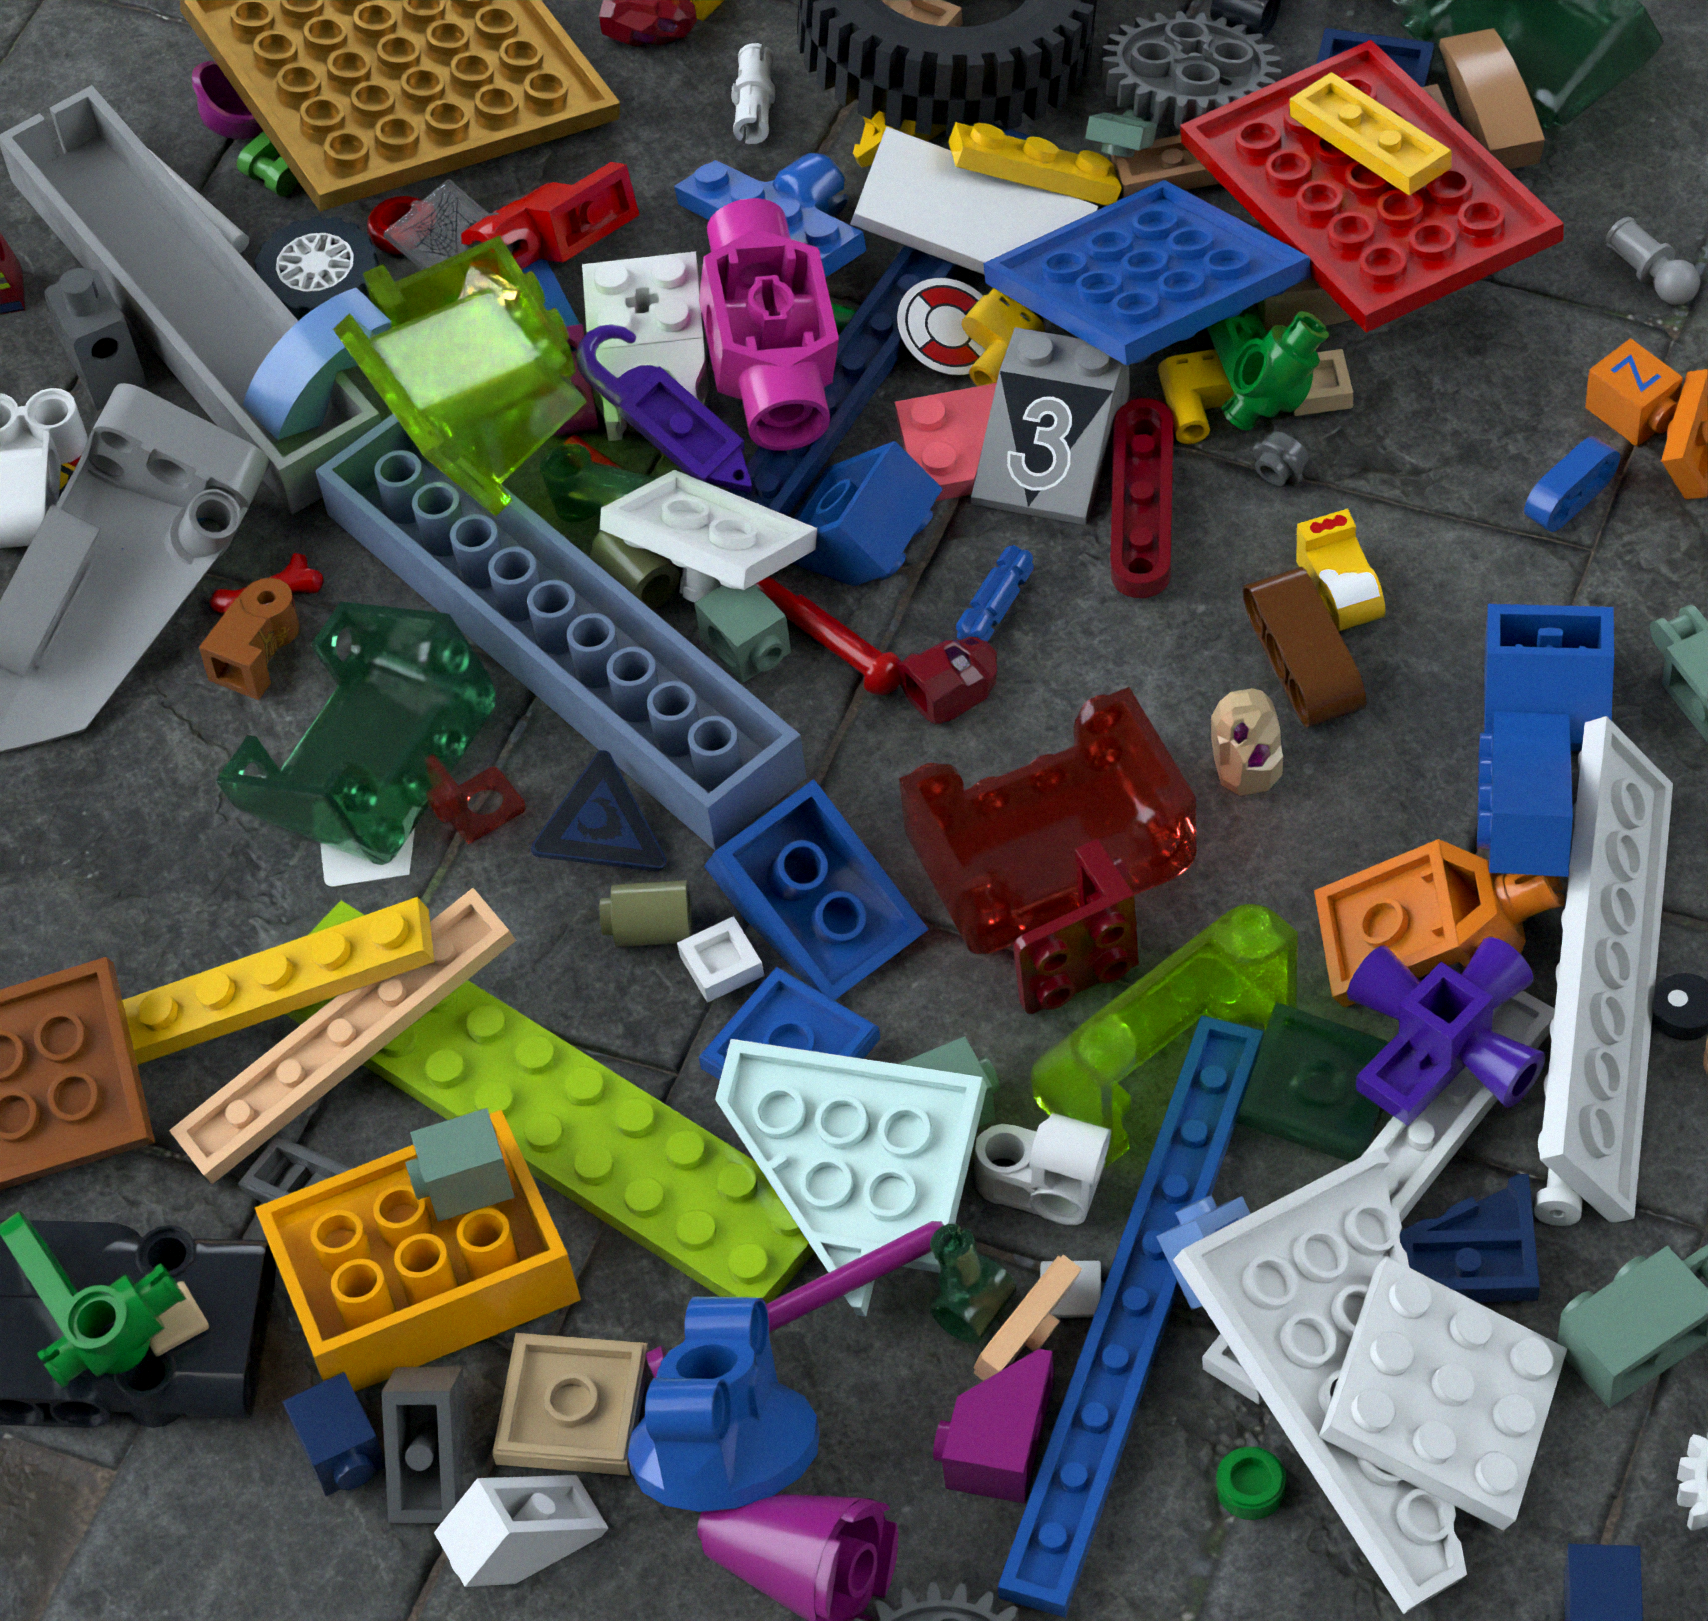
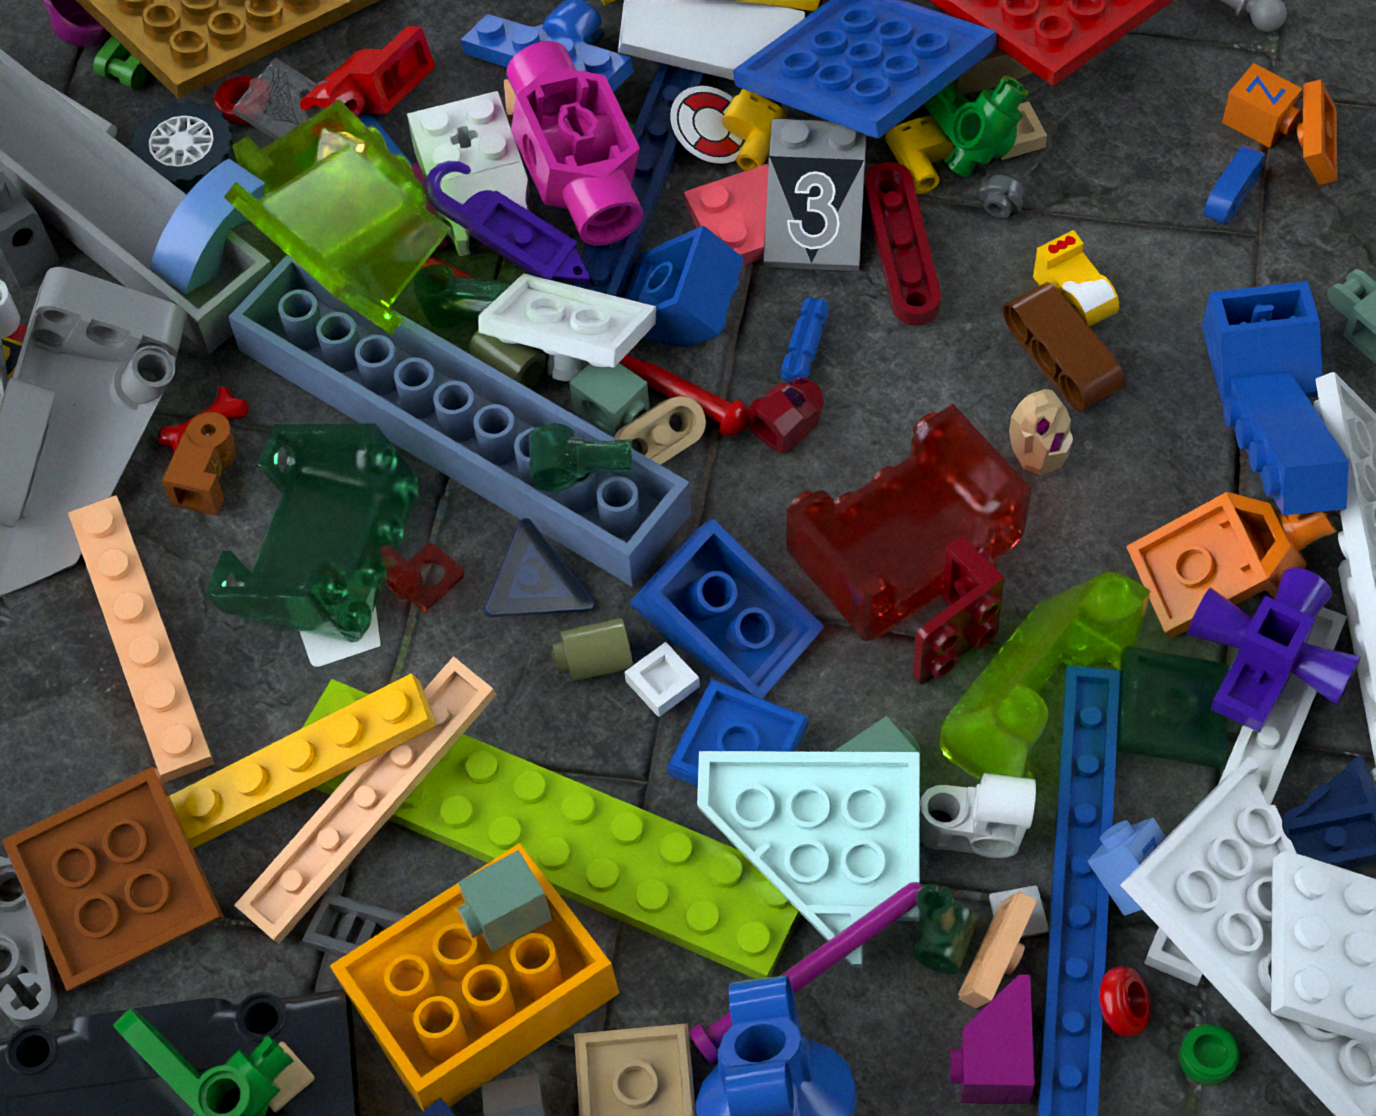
camera: 15 degrees left, 5 degrees up
none -> light nougat plate [68,495,214,783]
none -> clear green pin [529,423,632,492]
none -> tan plate [614,396,706,465]
none -> red piece [1099,966,1151,1037]

